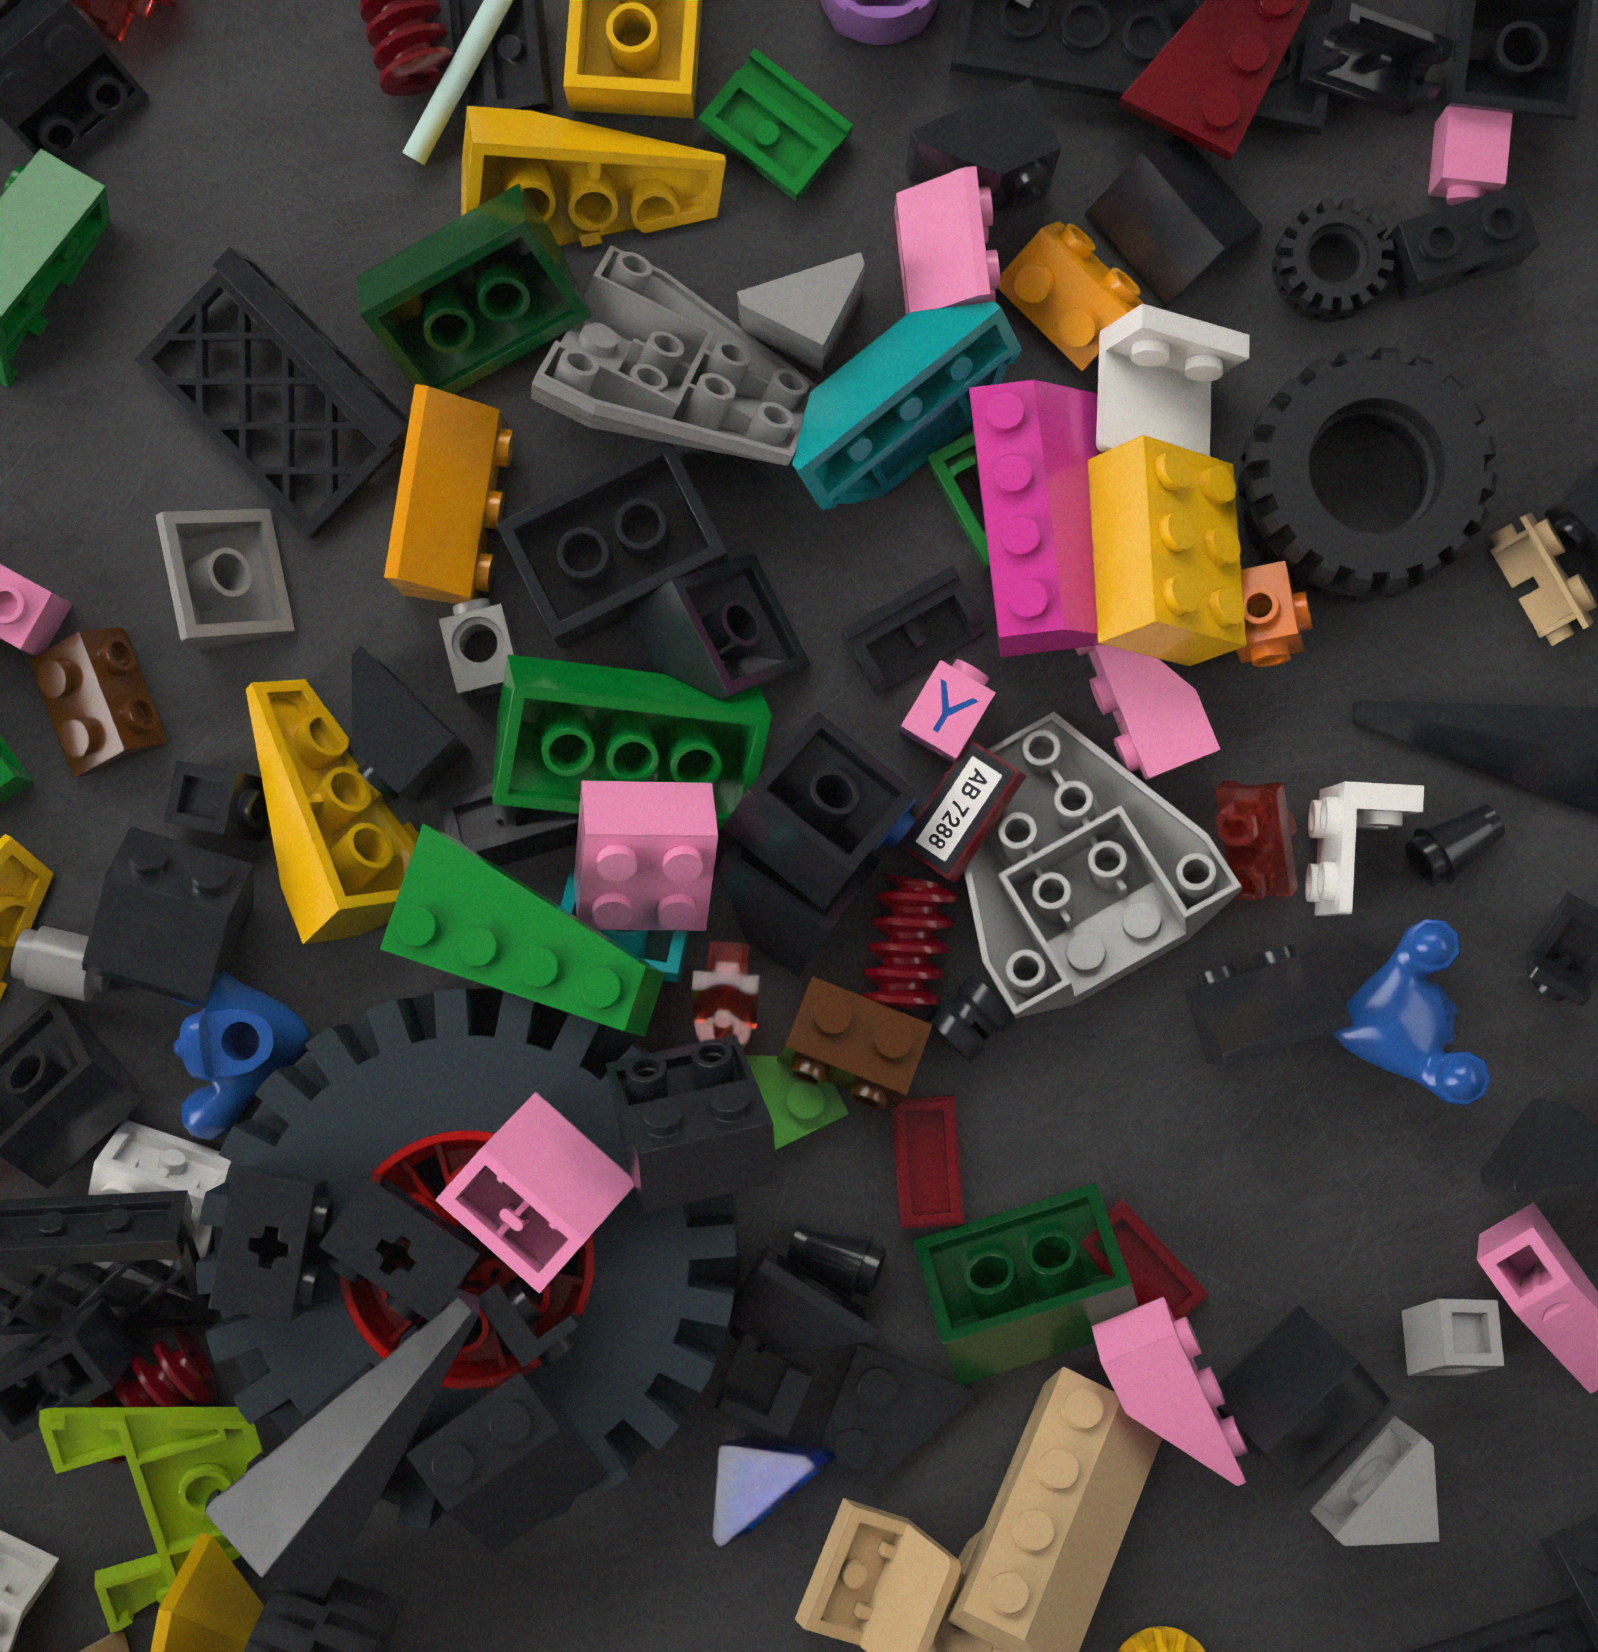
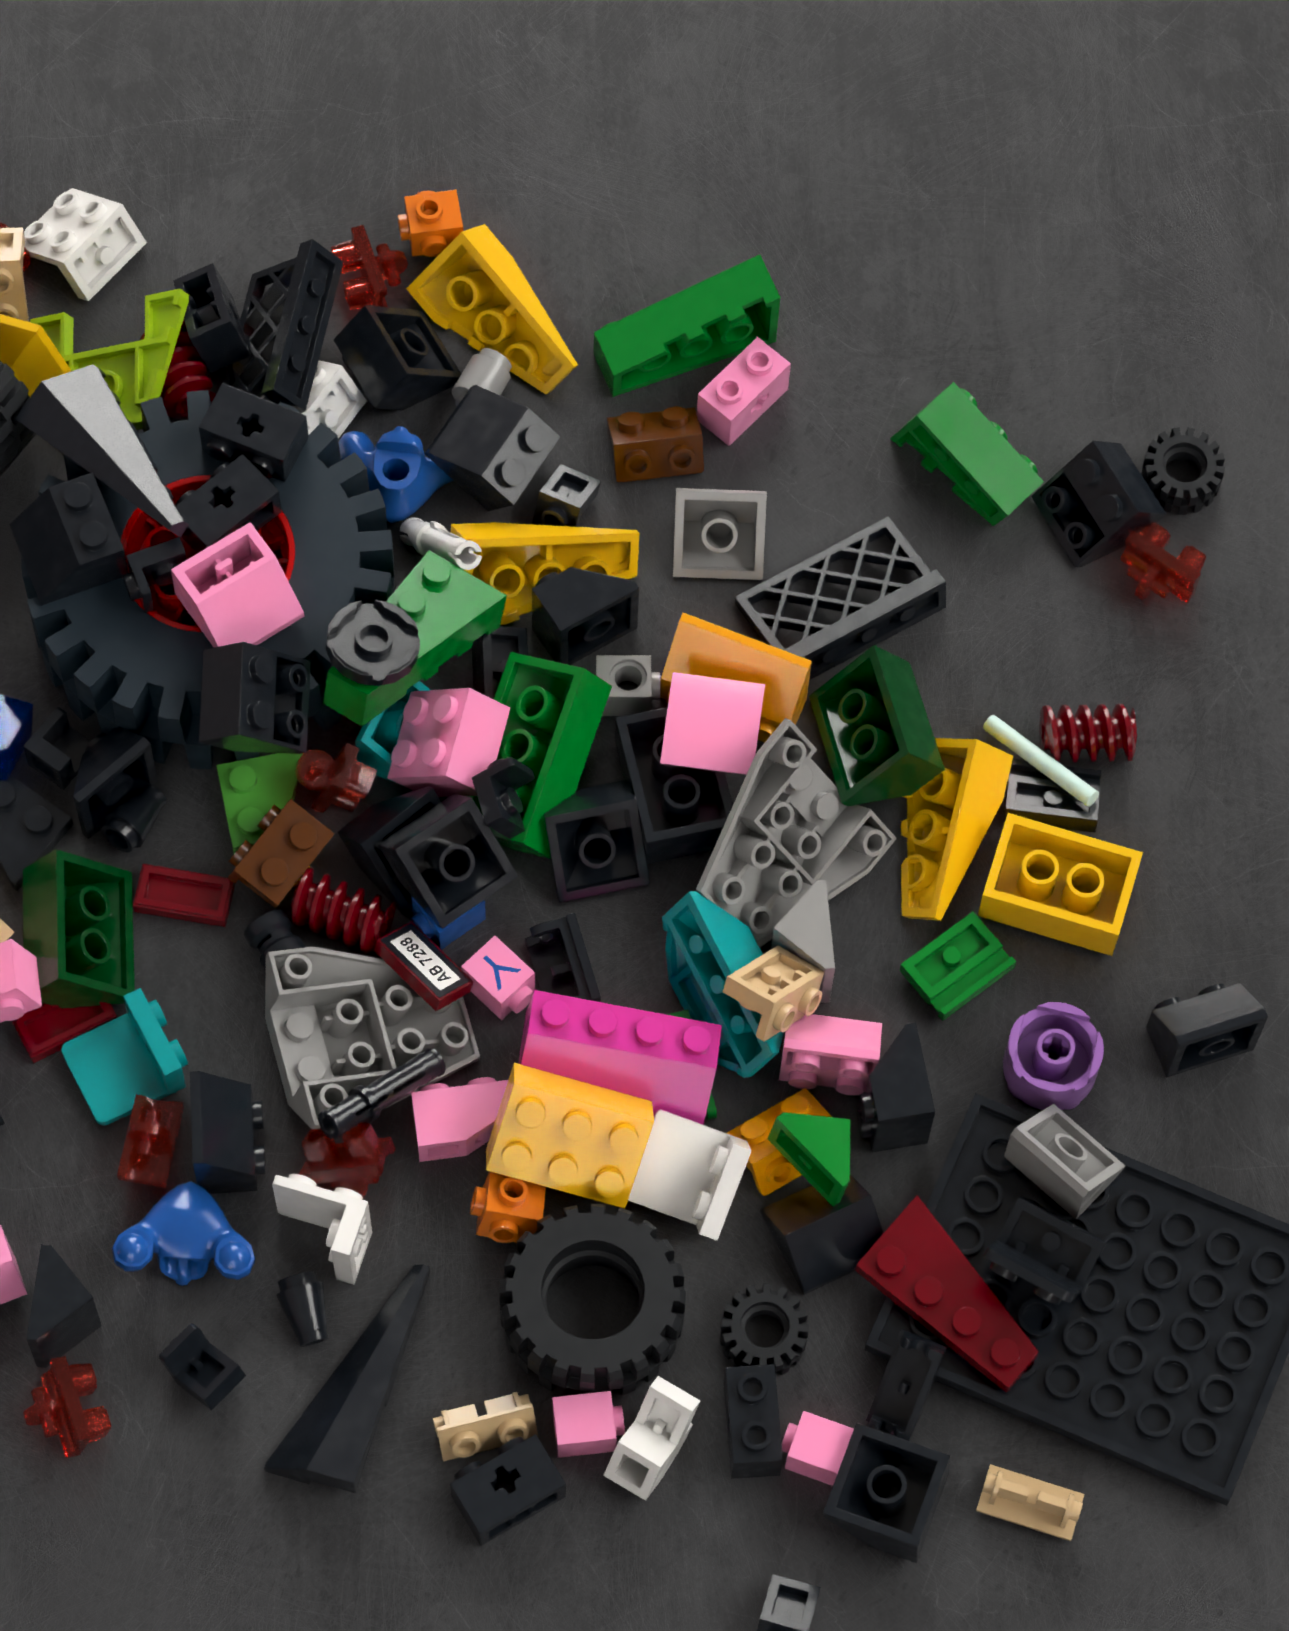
camera: 100 degrees right, 20 degrees down
none -> teal bracket [61,988,188,1126]
none -> clear red hips [117,1094,184,1188]
none -> black pin [318,1048,446,1140]
none -> tile [326,600,420,686]
none -> white pin [400,517,482,570]
none -> black bracket [472,757,535,839]
none -> bright pink brick [552,1391,625,1458]
none -> white brick [603,1376,700,1501]
none -> bright pink slope [660,672,765,775]
none -> tan bracket [723,946,824,1042]
none -> green slope [767,1112,850,1207]

